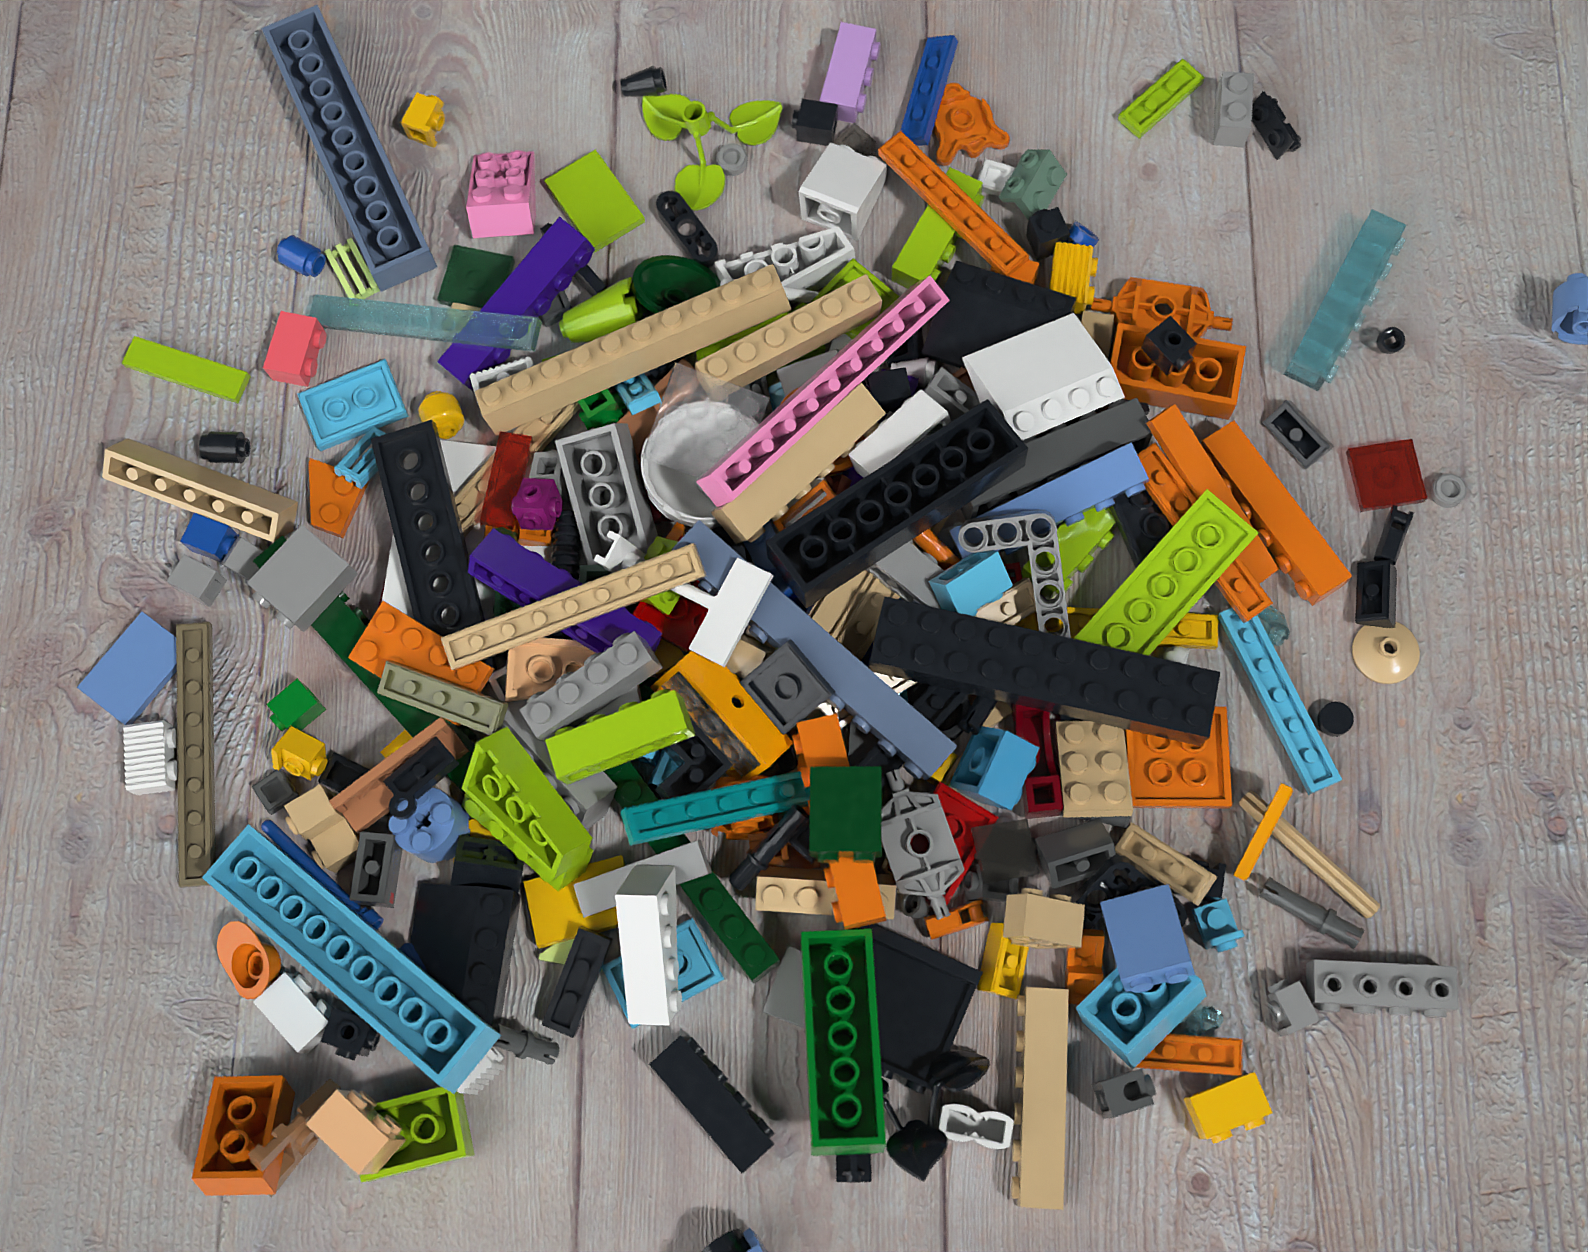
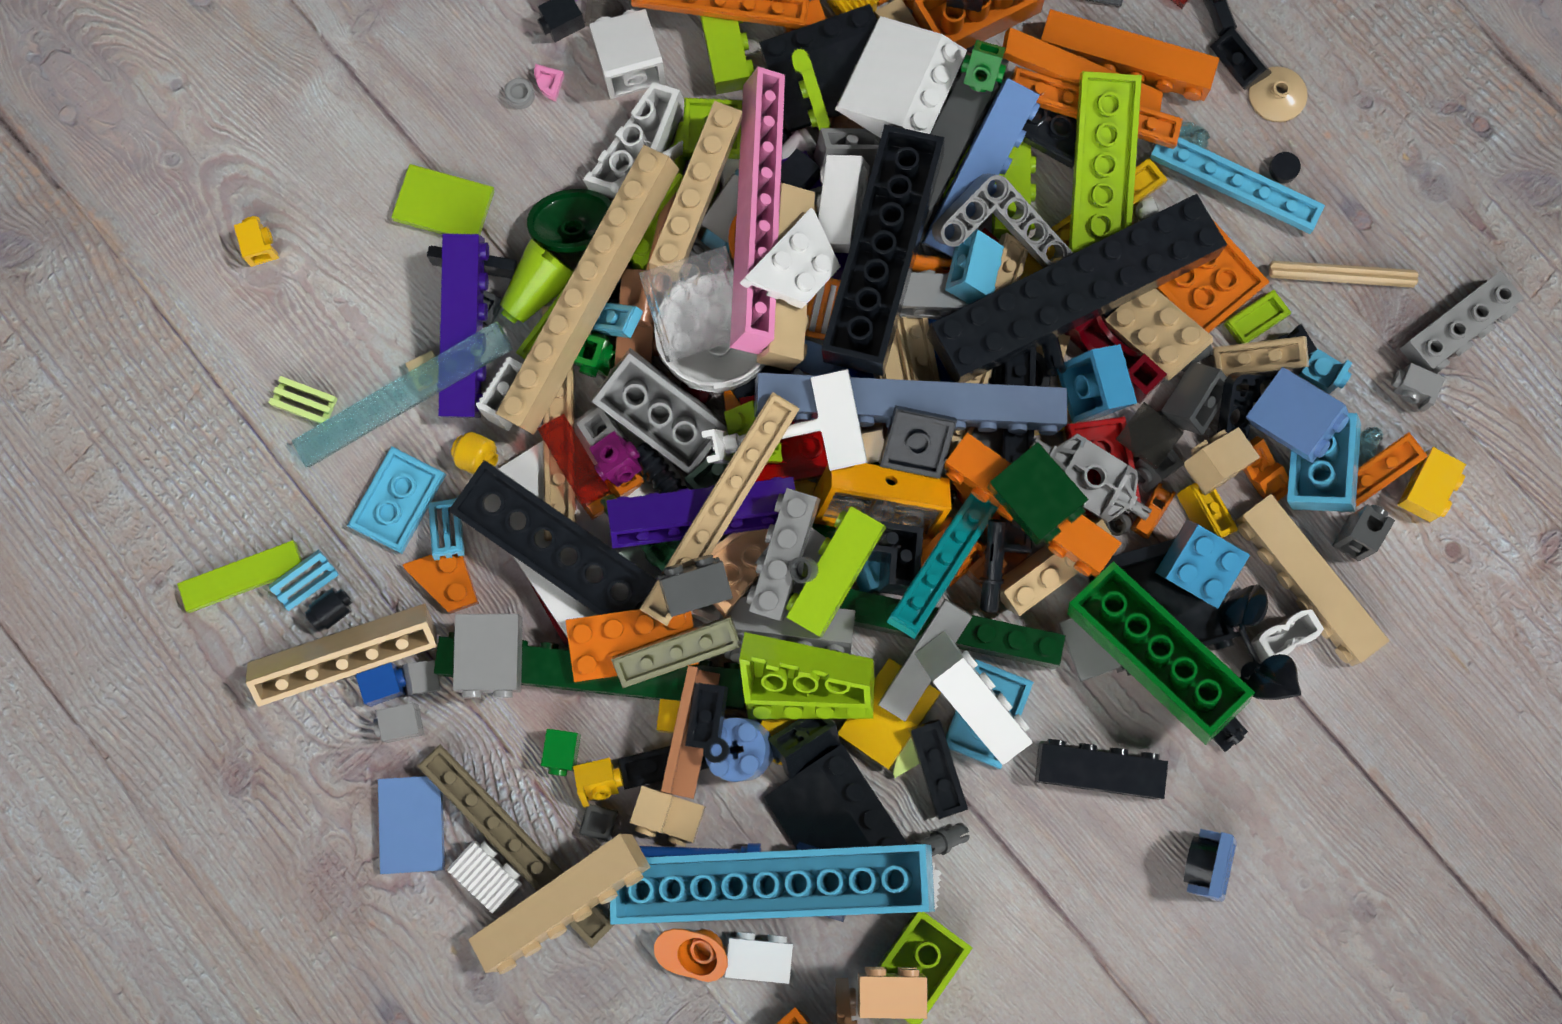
camera: 45 degrees left, 5 degrees up
sand blue brick [262,5,438,292] -> none
coral brick [263,311,326,387] -> none
blue brick [277,235,326,277] -> none
black brick [320,1008,381,1061] -> none
dark grey brick [349,832,403,908] -> none
clear green tile [437,244,515,308] -> none
bright pink slope [466,150,536,238] -> none
black cone [621,66,667,97] -> none
lime plant [642,94,783,211] -> none
black beam [656,191,719,268] -> none
light orange tile [1233,782,1293,881] -> none
dark grey pin [1259,877,1364,949] -> none
none -> medium azure tile [268,549,339,611]
none -> tan brick [468,834,651,974]
none -> bright pink tile [534,64,564,102]
none -> dark grey brick [657,555,733,617]
none -> white wing [740,208,841,309]
none -> dark grey hinge [790,557,818,583]
none -> lime hinge [791,48,831,130]
none -> green brick [961,40,1007,92]
none -> dark azure brick [1155,520,1250,609]
none -> lime tile [1224,290,1291,344]

